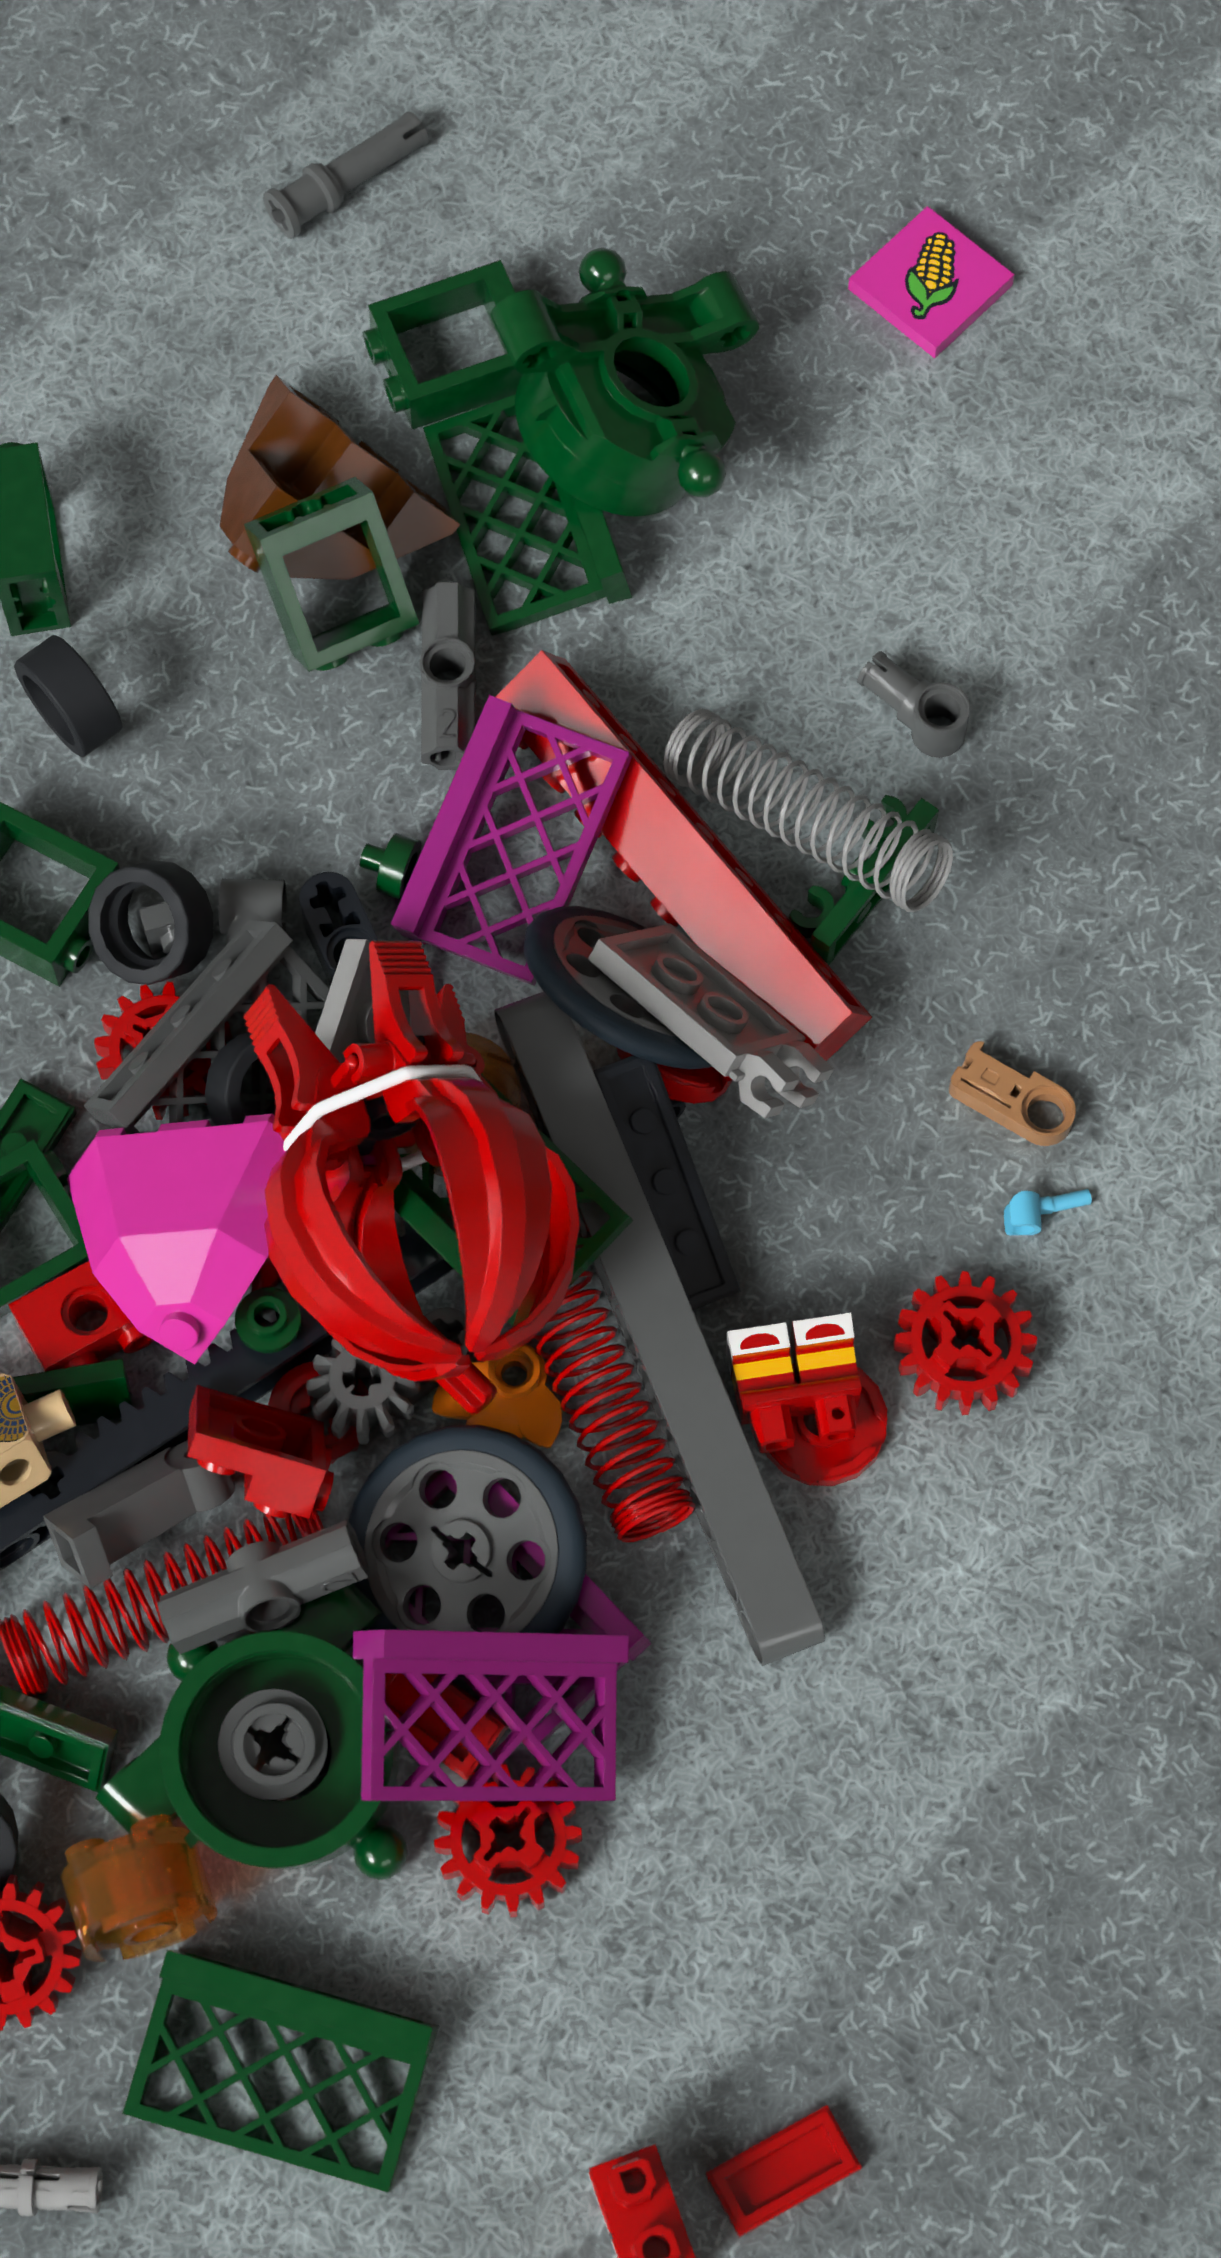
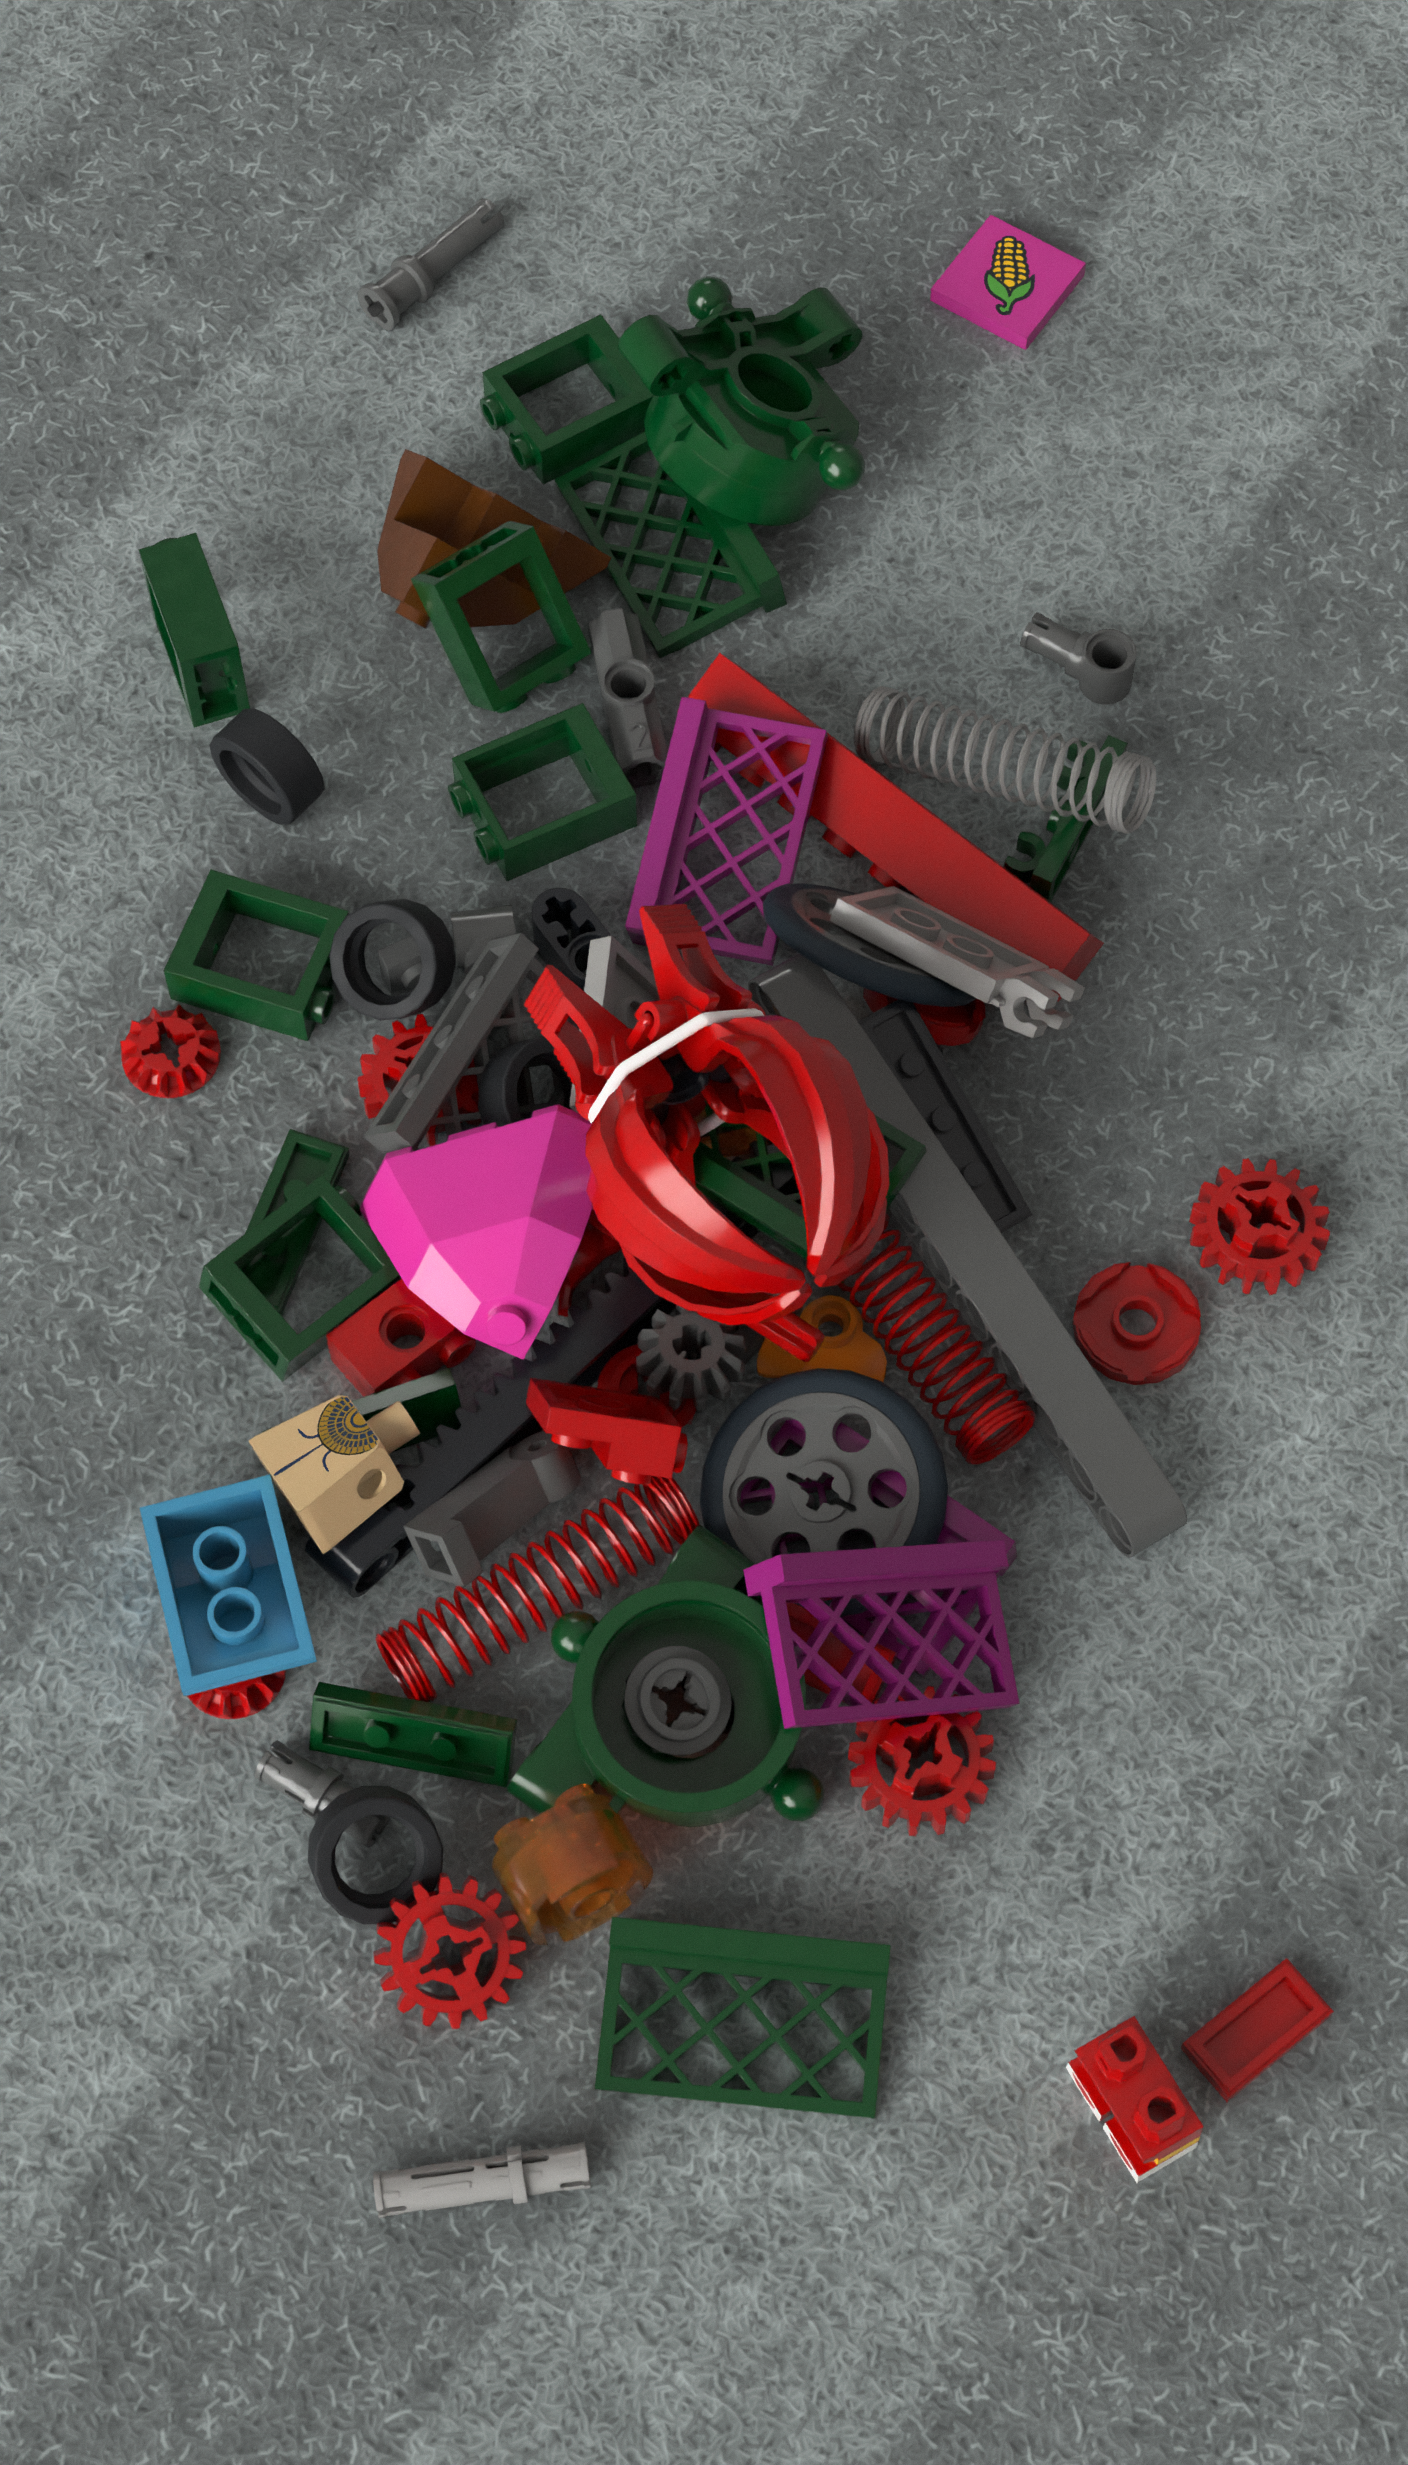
camera: 10 degrees left, 5 degrees down
dark grey piece [157,1520,370,1654] -> none
dark green plate [235,1287,301,1353] -> none
dark green tile [359,833,421,900] -> none
red hips [726,1313,862,1453] -> none
medium nougat piece [949,1041,1076,1146] -> none
medium azure hand [1004,1189,1092,1236] -> none
none -> dark green window [448,703,637,881]

